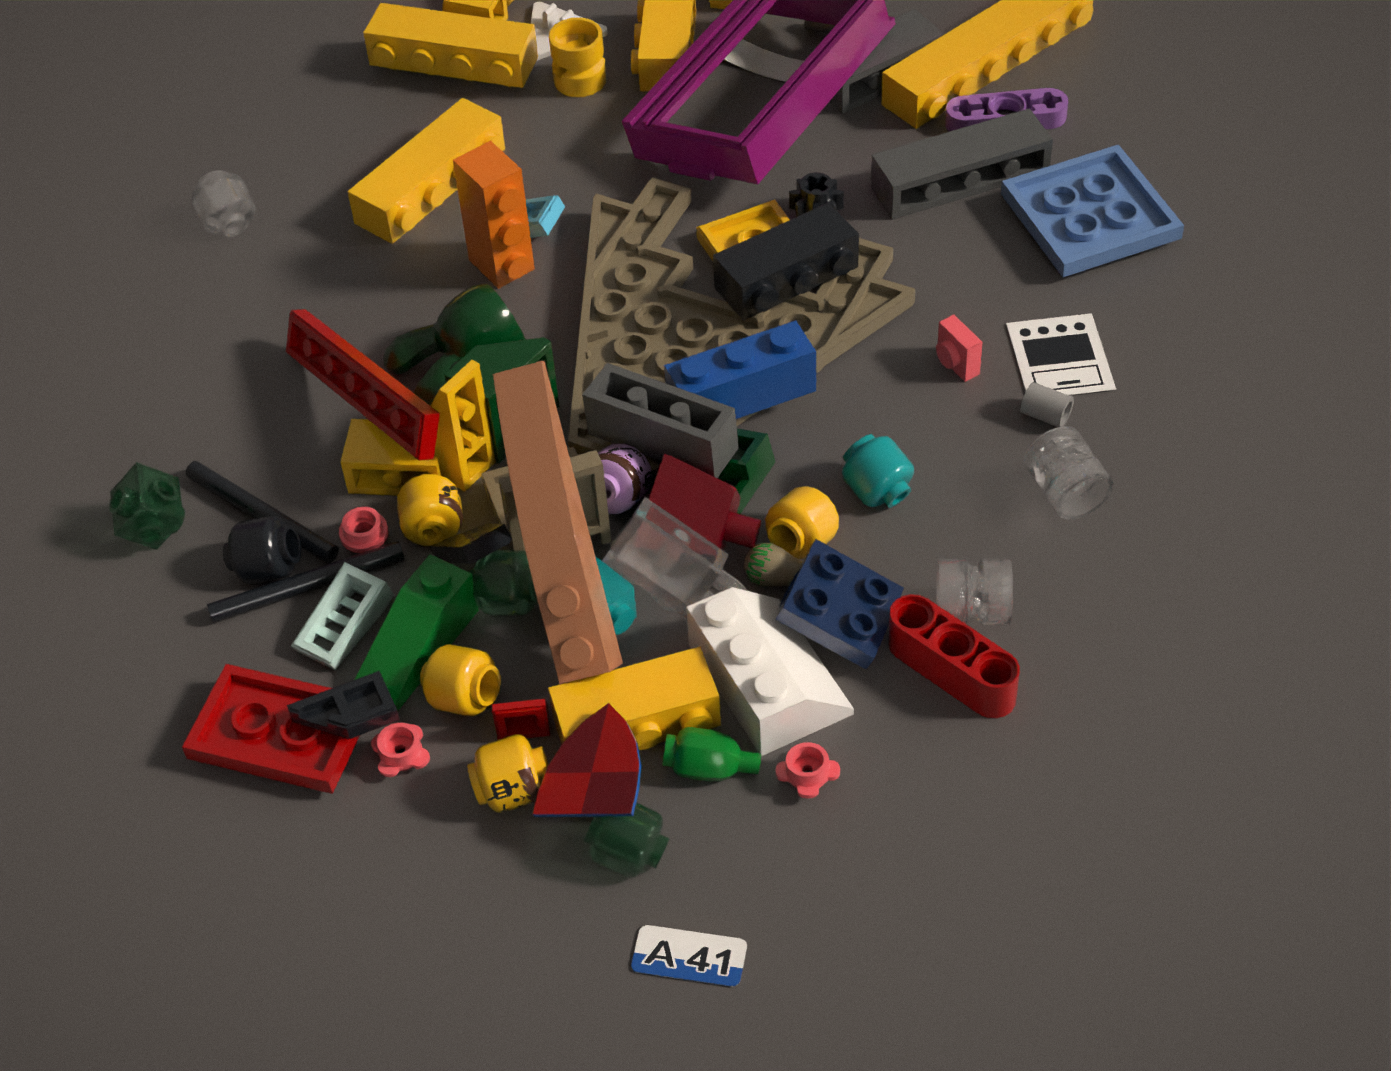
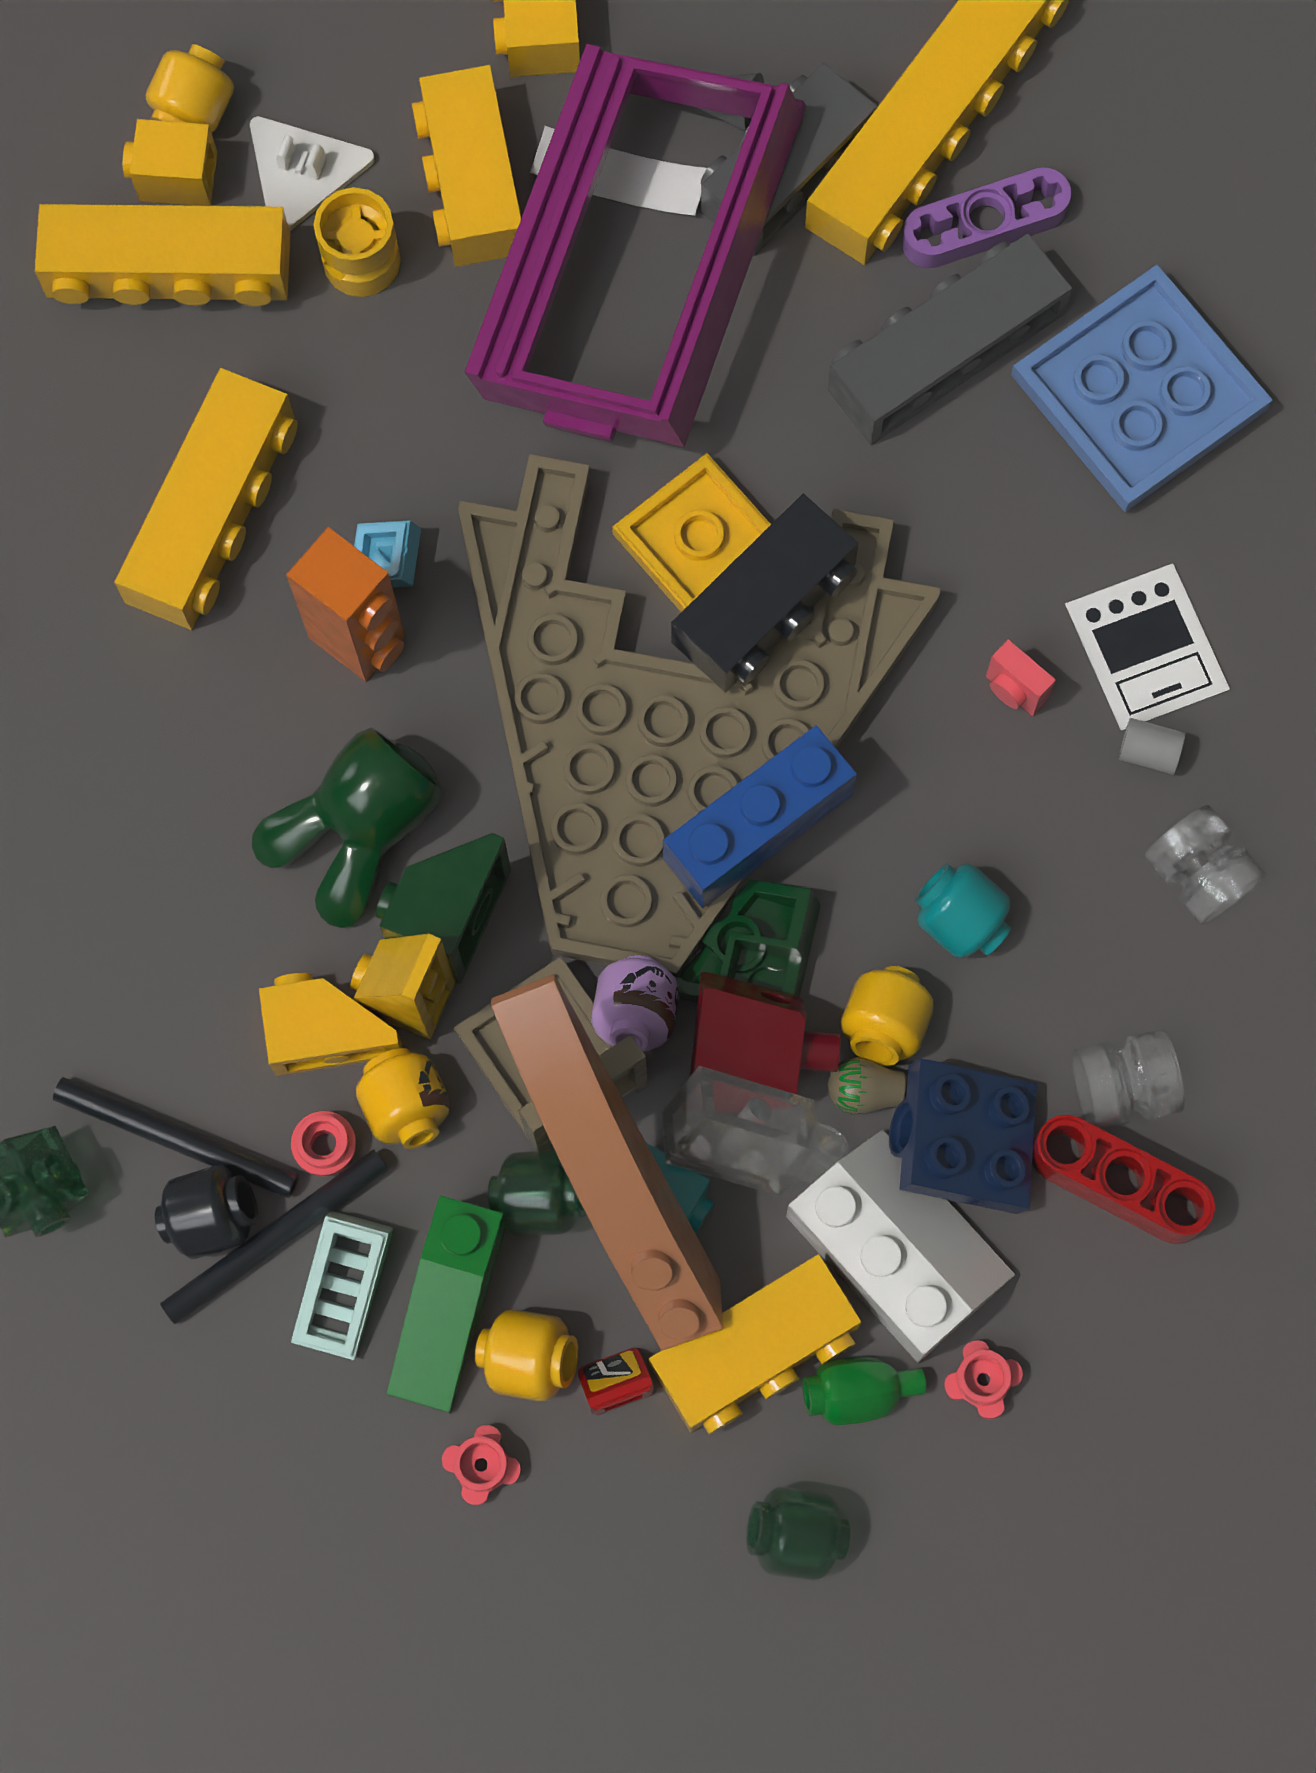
camera: 15 degrees left, 25 degrees up
red plate [182,664,360,794] -> none
red tile [286,309,440,461] -> none
black tile [287,671,400,739] -> none
black tile [430,524,512,564] -> none
yellow head [467,734,549,813] -> none
shield [532,703,642,821] -> none
dark grey brick [582,363,738,478] -> none
sticker [631,925,747,987] -> none
black gear [789,172,844,217] -> none

